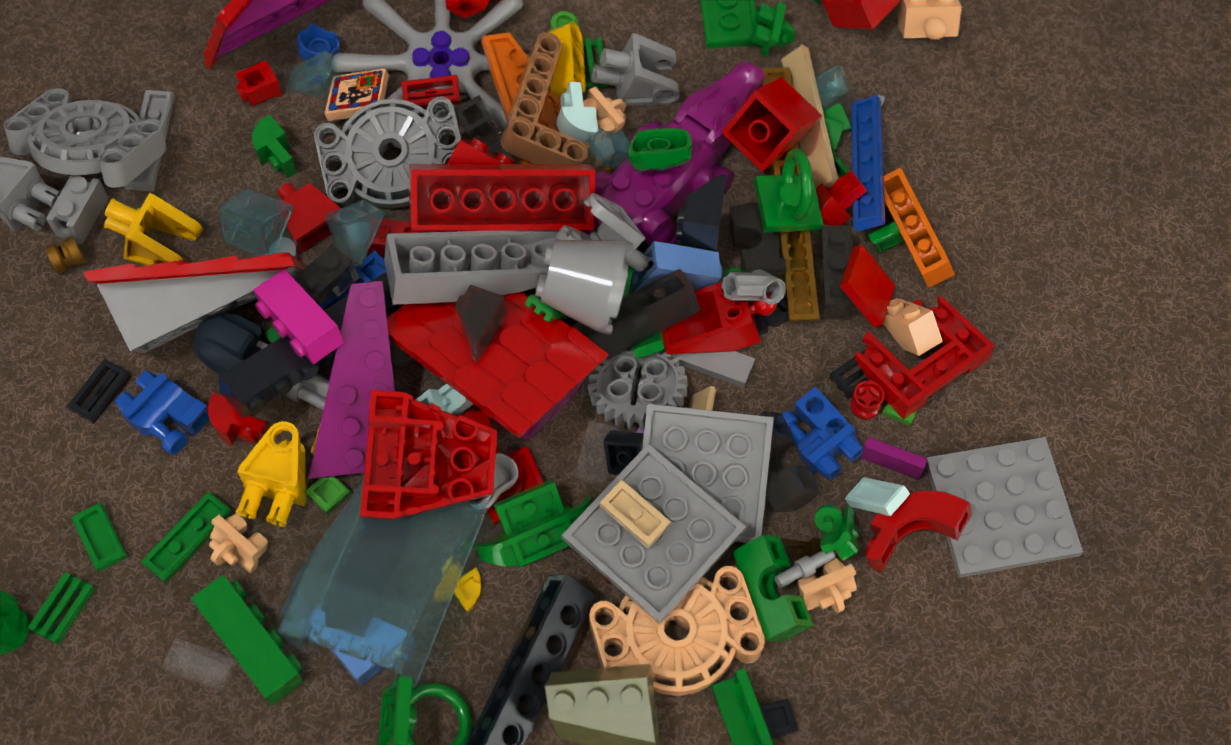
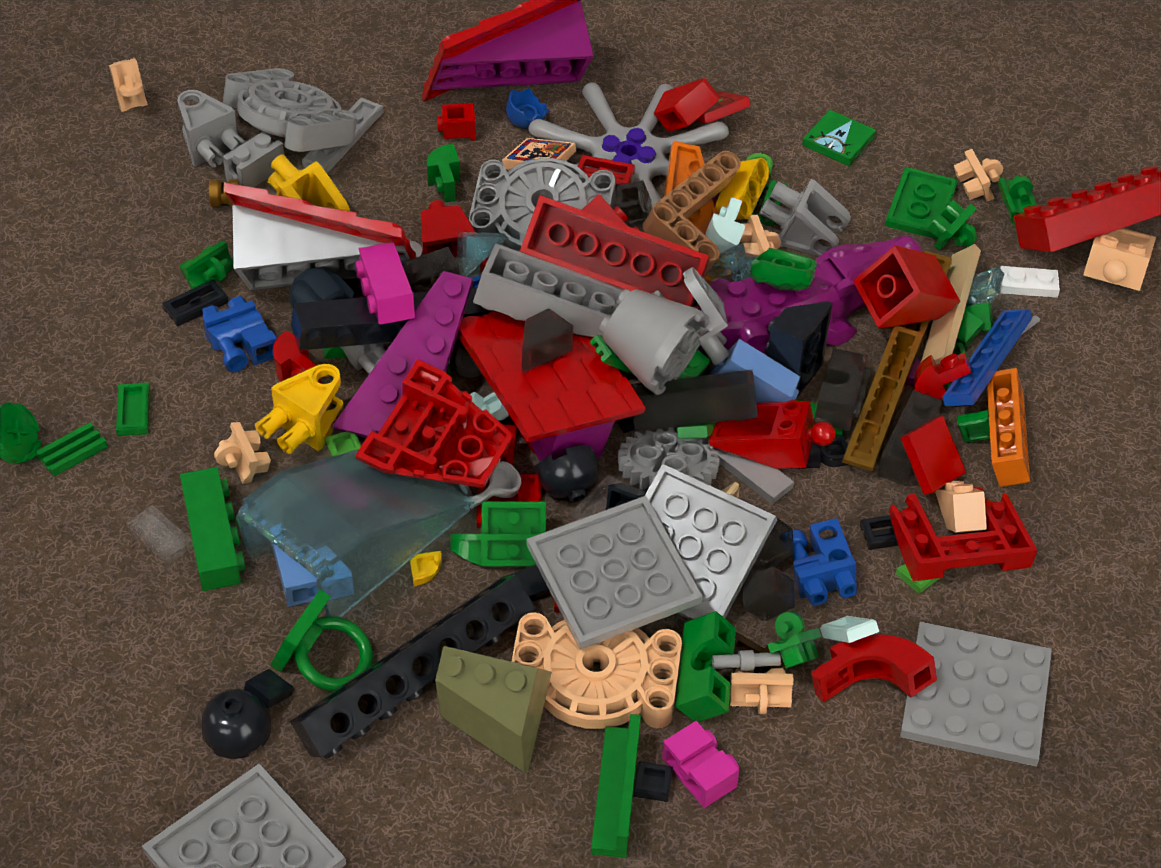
camera: 25 degrees right, 15 degrees down
green tile [141,491,233,584] -> none
clear light blue slope [218,188,294,256] -> none
clear light blue slope [286,50,334,99] -> none
tan plate [599,479,671,549] -> none
light grey piece [721,269,786,305] -> none
green tile [753,148,823,233] -> none
red wheel [850,380,885,420] -> none
magenta tile [860,437,927,480] -> none
none -> green hips [180,241,234,290]
none -> black tile [507,565,550,602]
none -> black cylinder [535,445,599,502]
none -> dark pink brick [662,721,740,808]
none -> white plate [999,266,1060,298]

